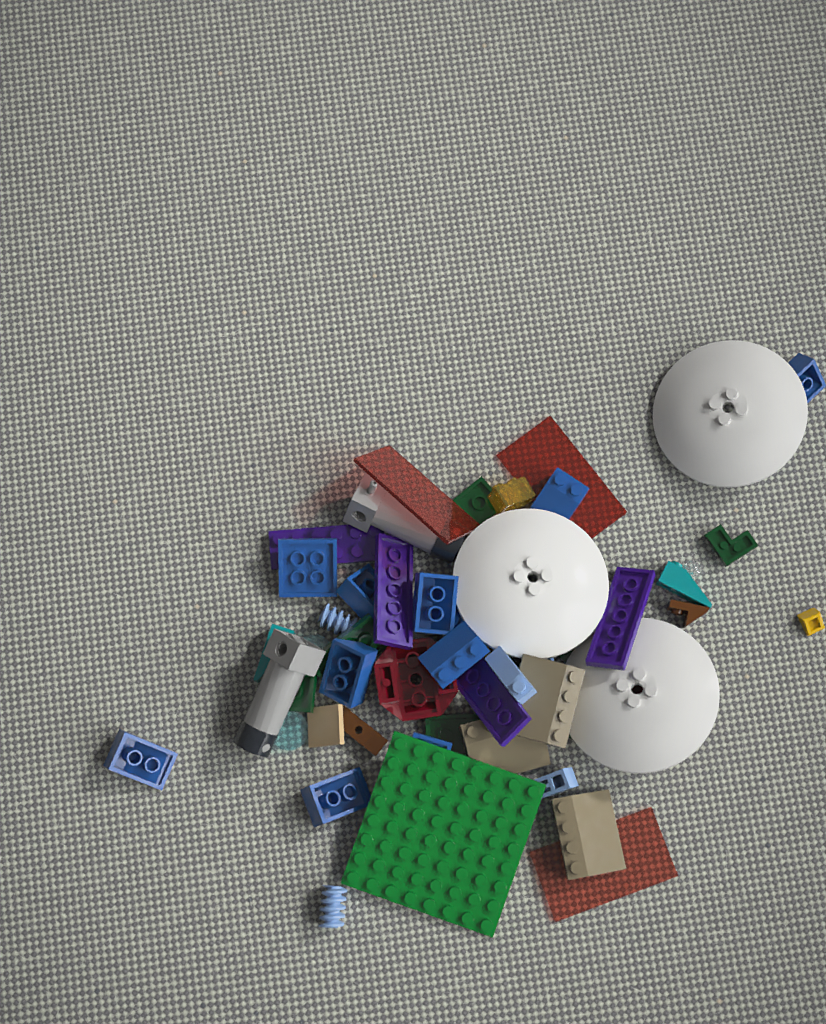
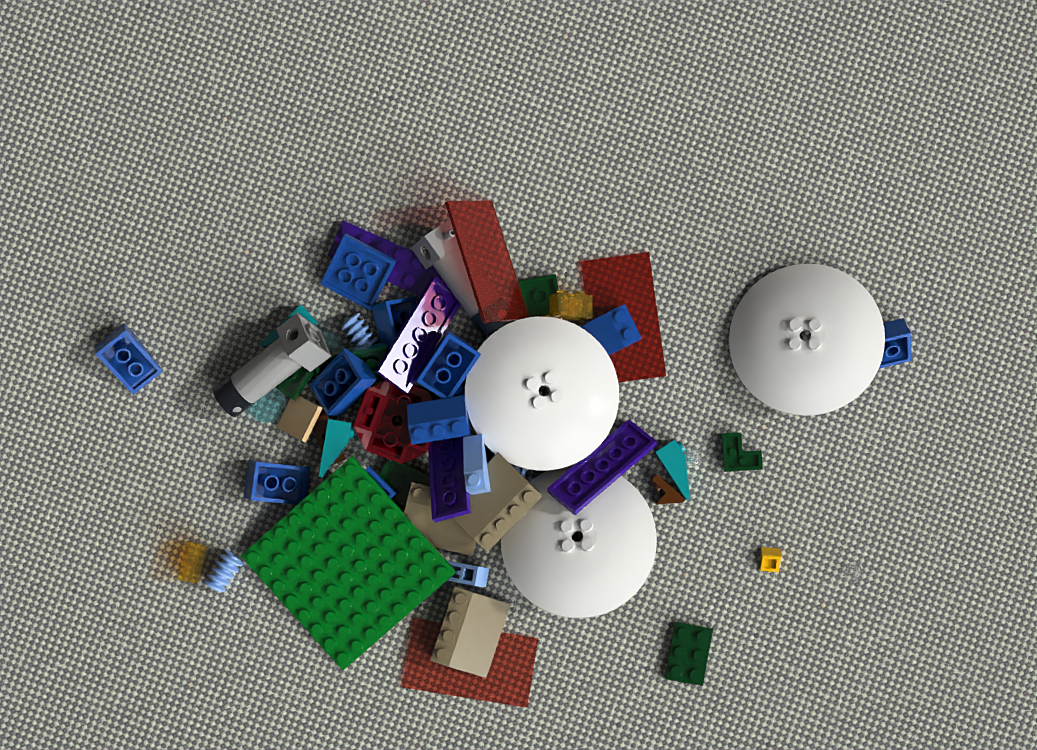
camera: 30 degrees right, 10 degrees up
none -> clear yellow brick [178,540,209,584]
none -> teal slope [319,419,355,477]
none -> dark green plate [665,621,713,686]

